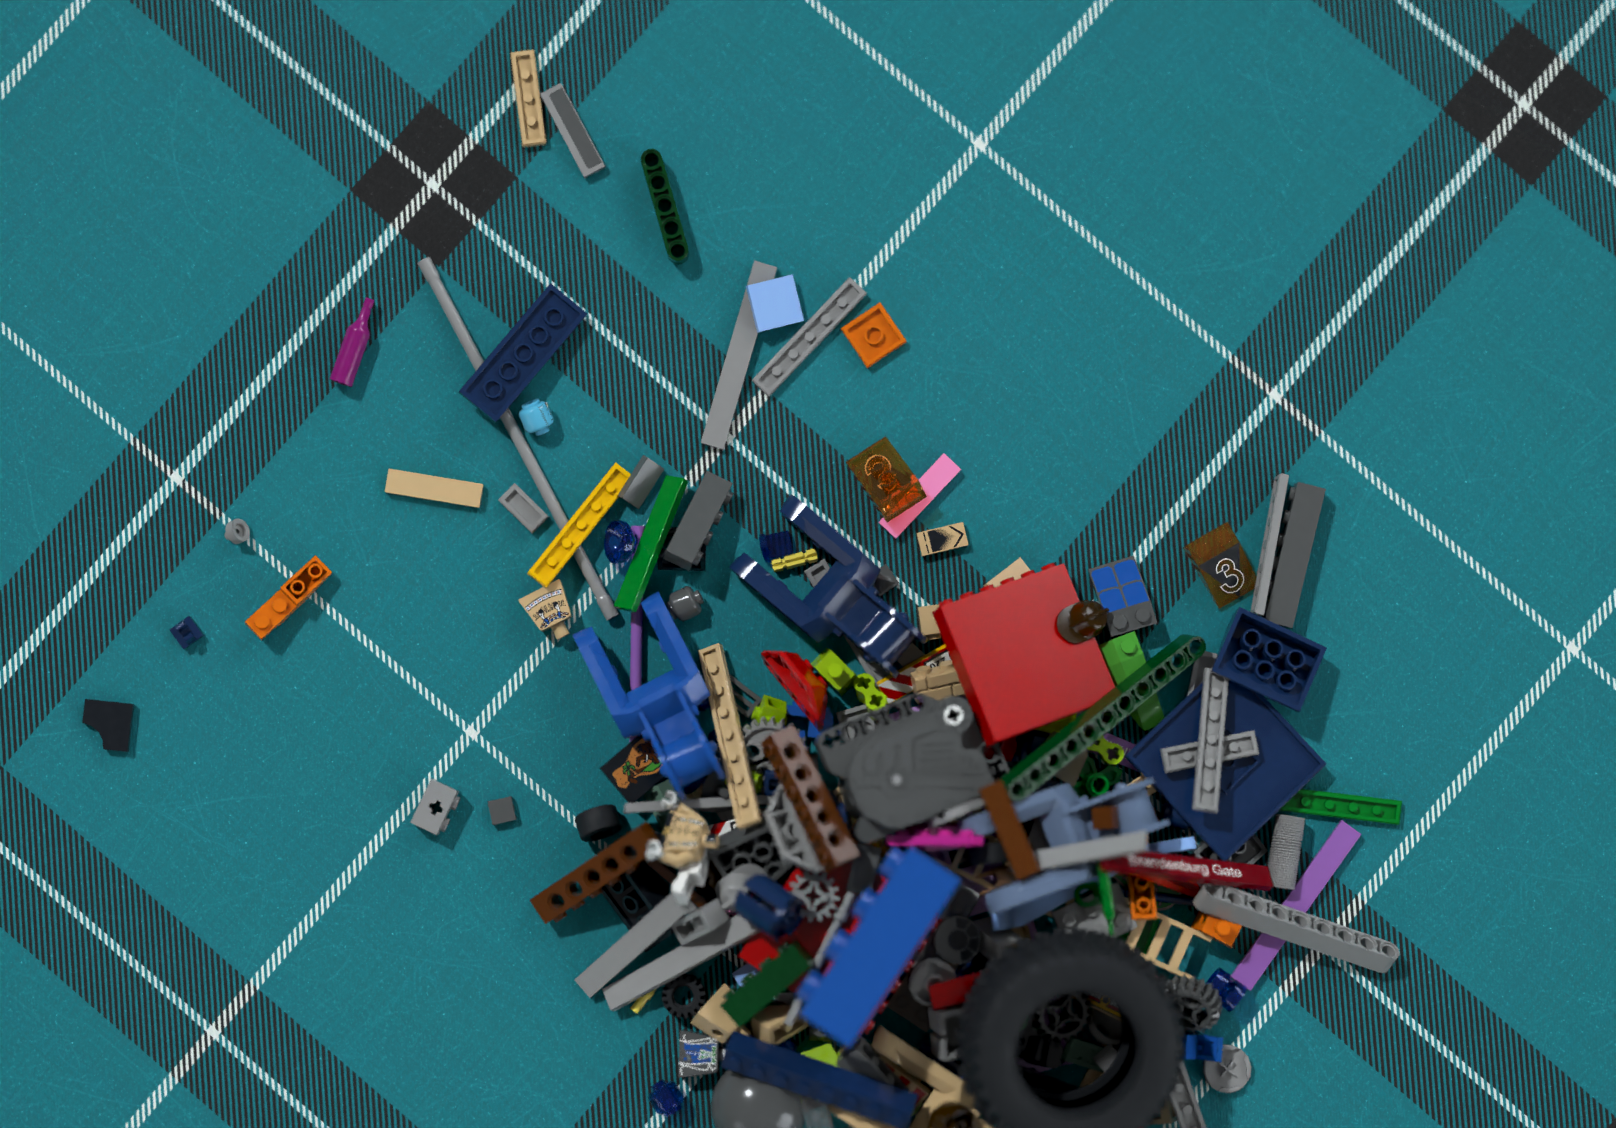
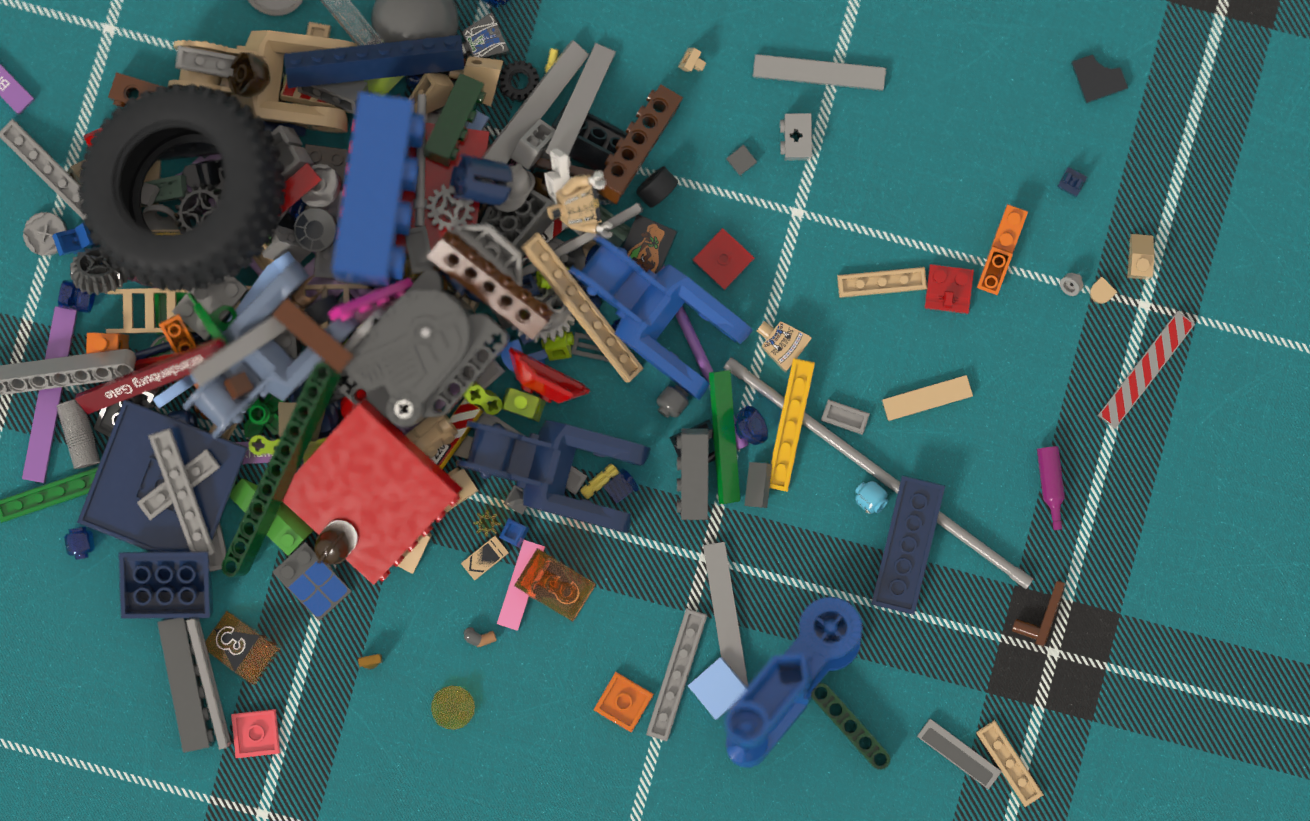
camera: 170 degrees right, 0 degrees up
none -> clear blue head [64,526,95,560]
none -> coral tile [231,709,281,758]
none -> pearl gold tile [358,654,383,669]
none -> clear yellow dish [431,686,475,730]
none -> arm [464,627,497,647]
none -> clear yellow gear [473,510,501,537]
none -> blue tile [499,518,529,548]
none -> tan tile [678,48,706,71]
none -> red plate [692,228,754,290]
none -> blue arm [725,597,862,768]
none -> light grey tile [753,54,886,91]
none -> tan tile [837,267,927,298]
none -> red hinge [924,264,974,314]
none -> reddish brown piece [1012,581,1066,647]
none -> tan tile [1090,277,1117,304]
none -> tile [1097,311,1195,429]
none -> tan slope [1127,234,1154,280]

